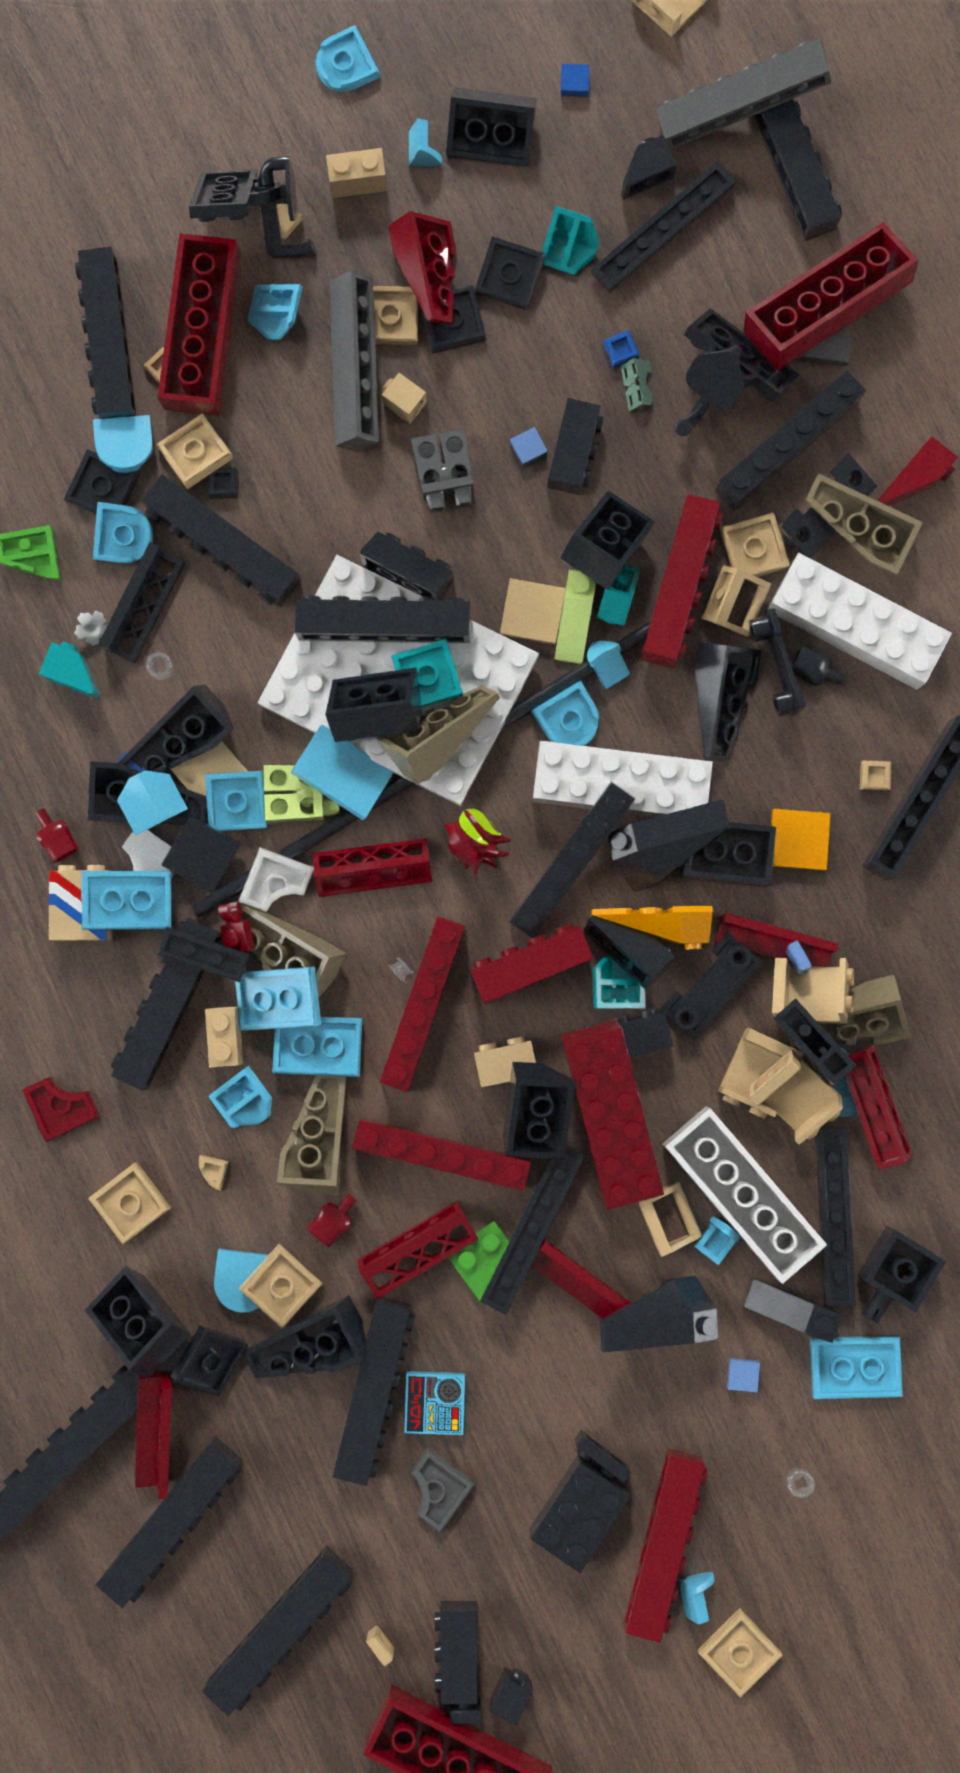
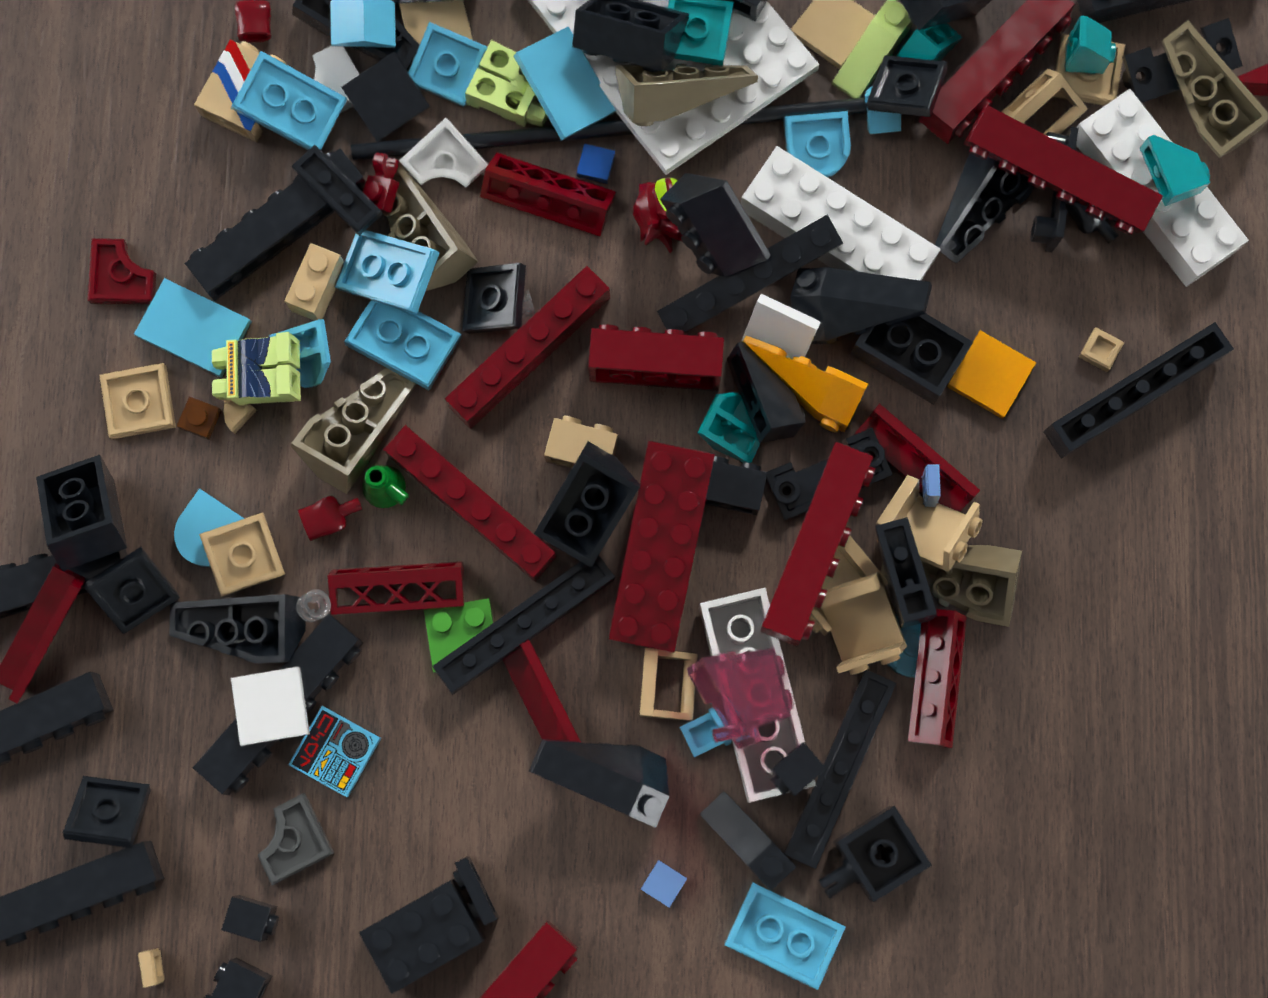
camera: 25 degrees right, 5 degrees down
none -> black tile [63,776,151,848]
none -> medium azure tile [134,278,252,378]
none -> reddish brown plate [177,396,222,440]
none -> yellowish green hips [212,332,301,405]
none -> black brick [221,895,279,942]
none -> white tile [231,667,310,746]
none -> clear bush [296,589,331,622]
none -> green piece [362,465,409,508]
none -> black tile [462,263,526,334]
none -> blue tile [577,144,615,184]
none -> black slope [660,173,771,277]
none -> clear pink piece [687,648,793,750]
none -> white tile [742,294,821,359]
none -> dark red brick [760,442,876,647]
none -> black brick [770,742,827,796]
none -> black tile [867,55,948,117]
none -> dark red brick [964,105,1163,235]
none -> teal slope [1065,16,1116,74]
none -> teal slope [1139,135,1210,206]

